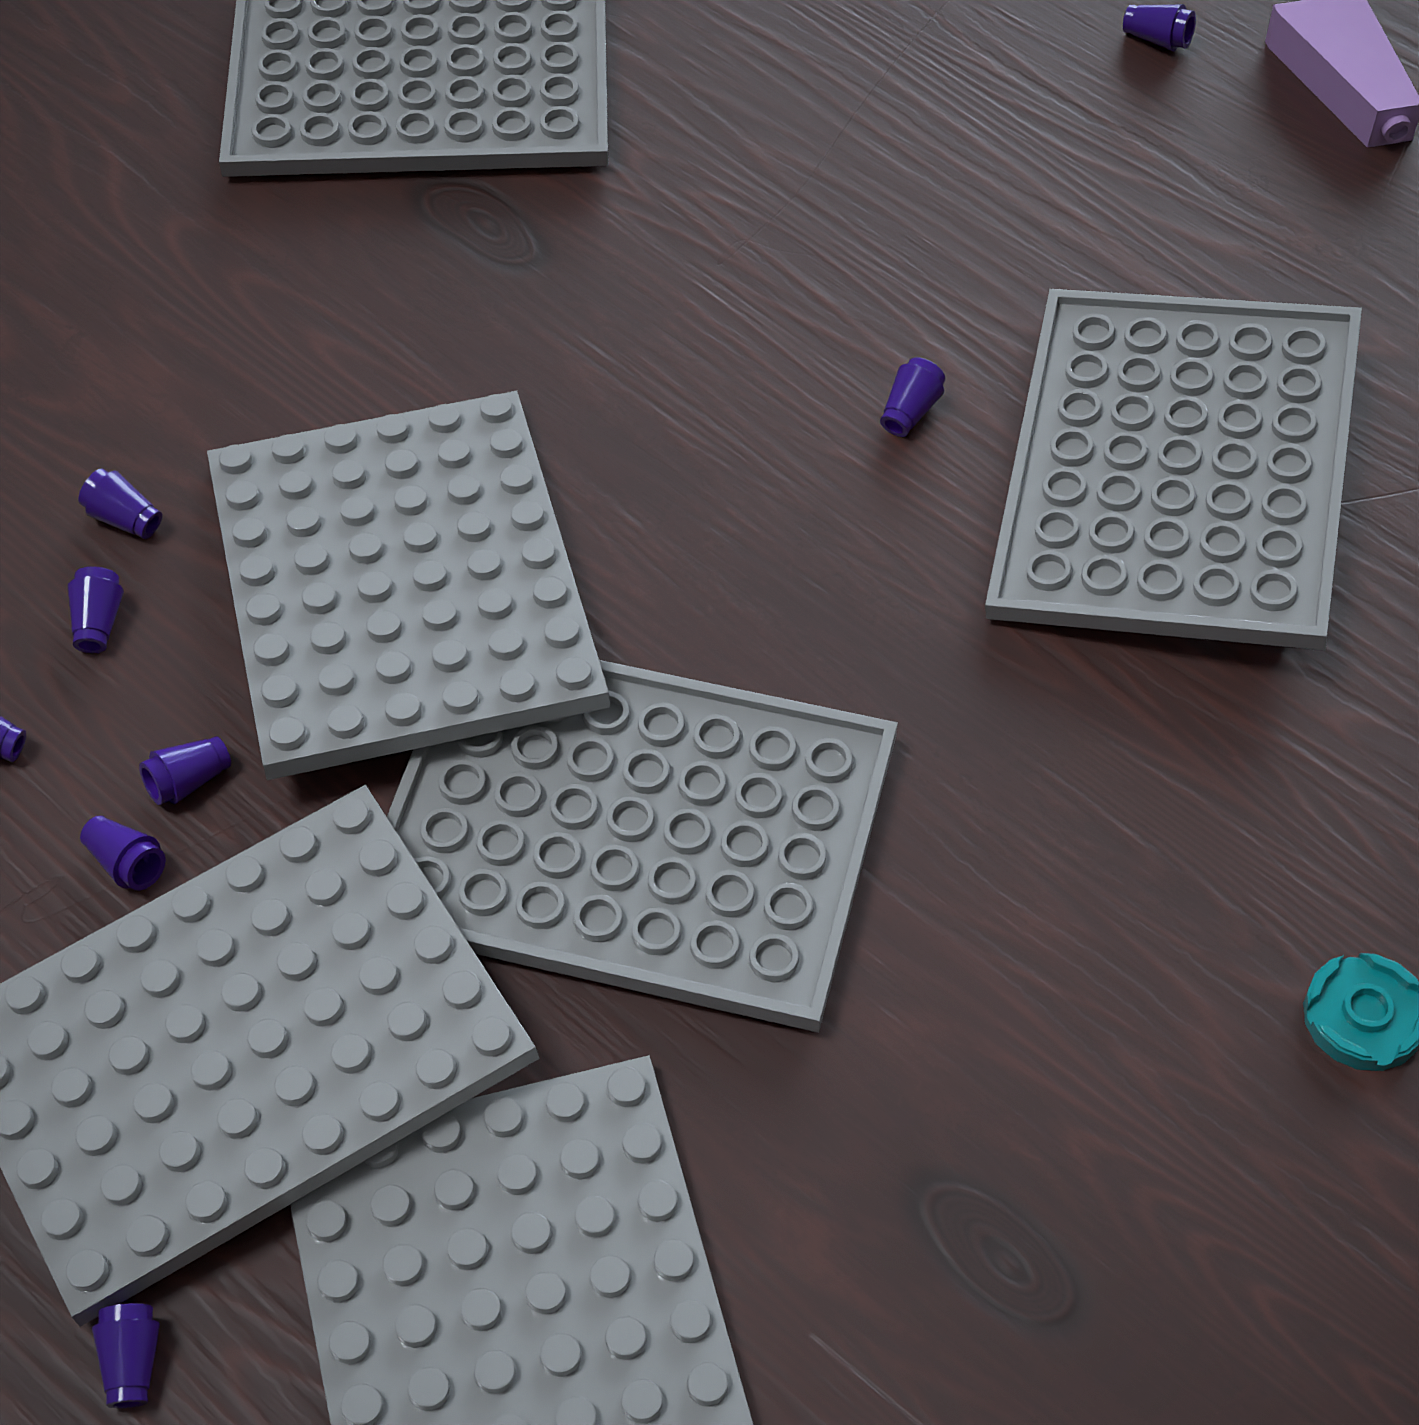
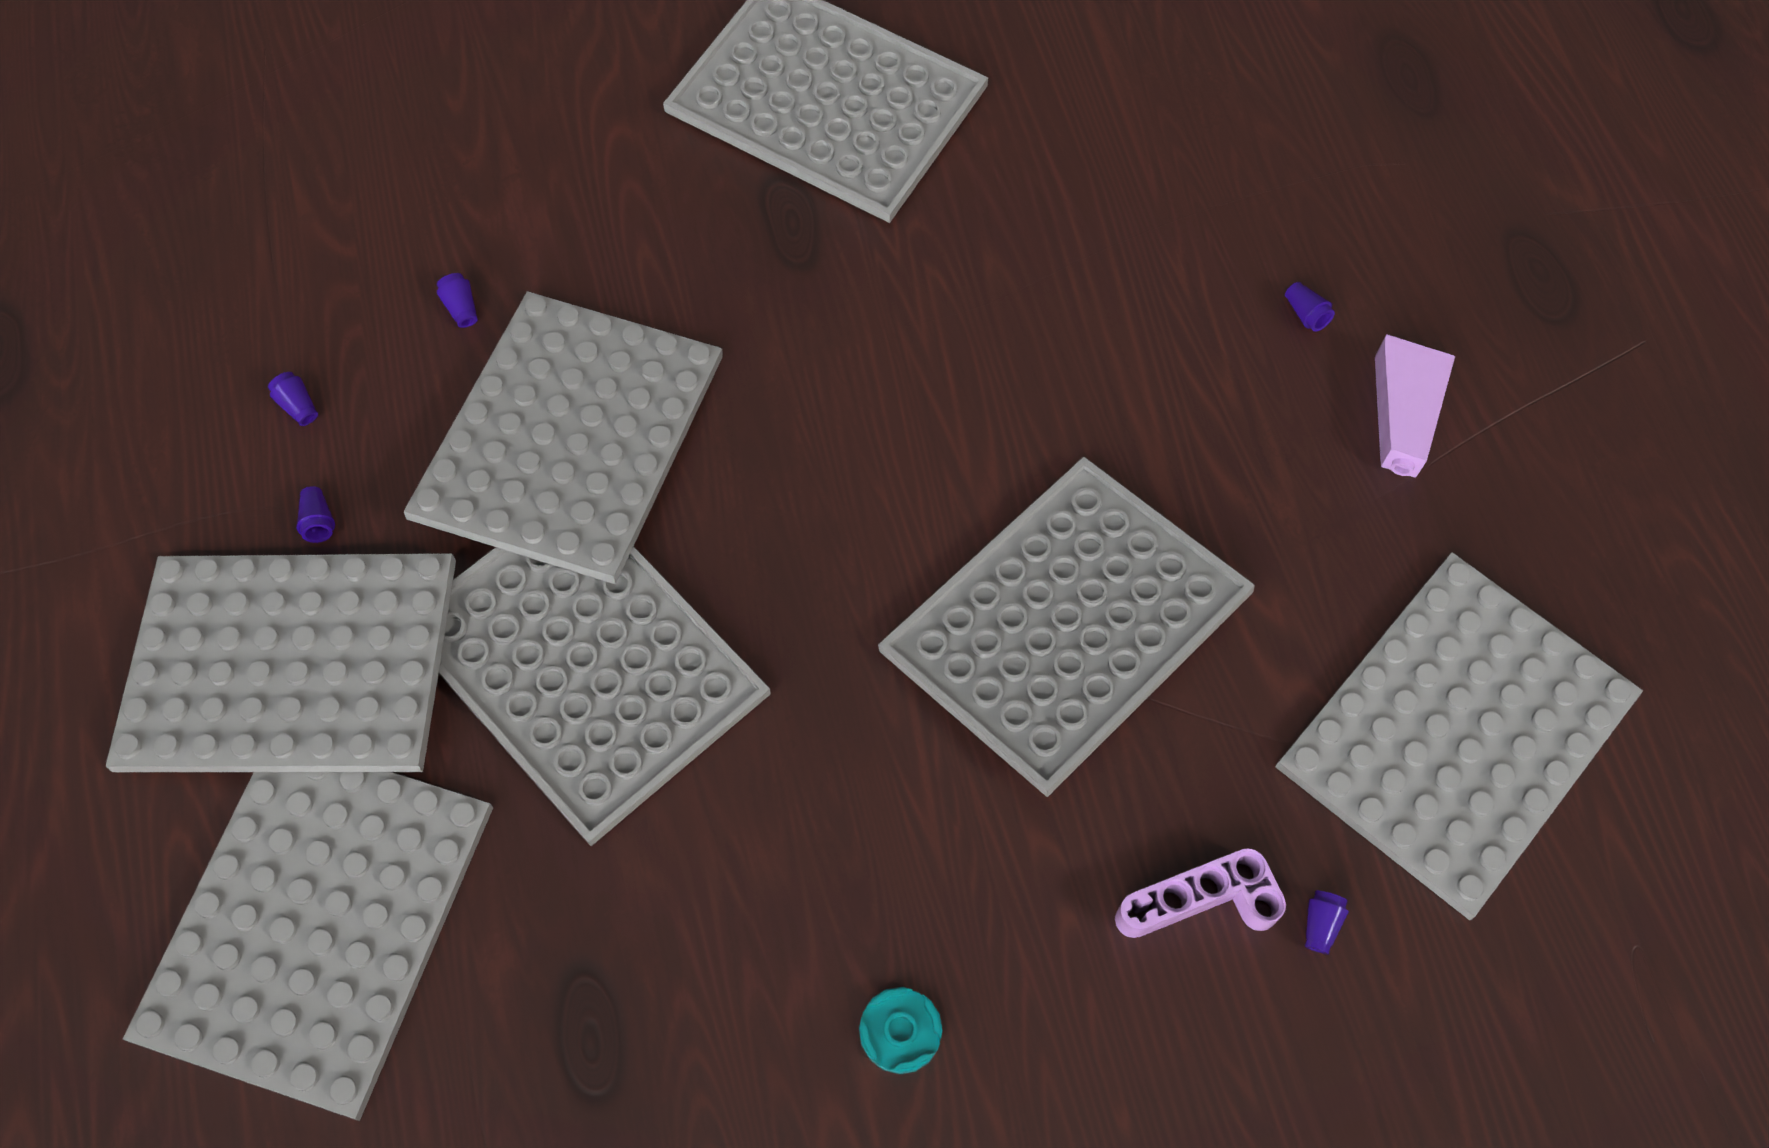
camera: 30 degrees right, 10 degrees up
dark purple cone [67,567,124,653] -> none
dark purple cone [92,1303,160,1408] -> none
dark purple cone [139,736,231,805] -> none
dark purple cone [880,357,946,437] -> none

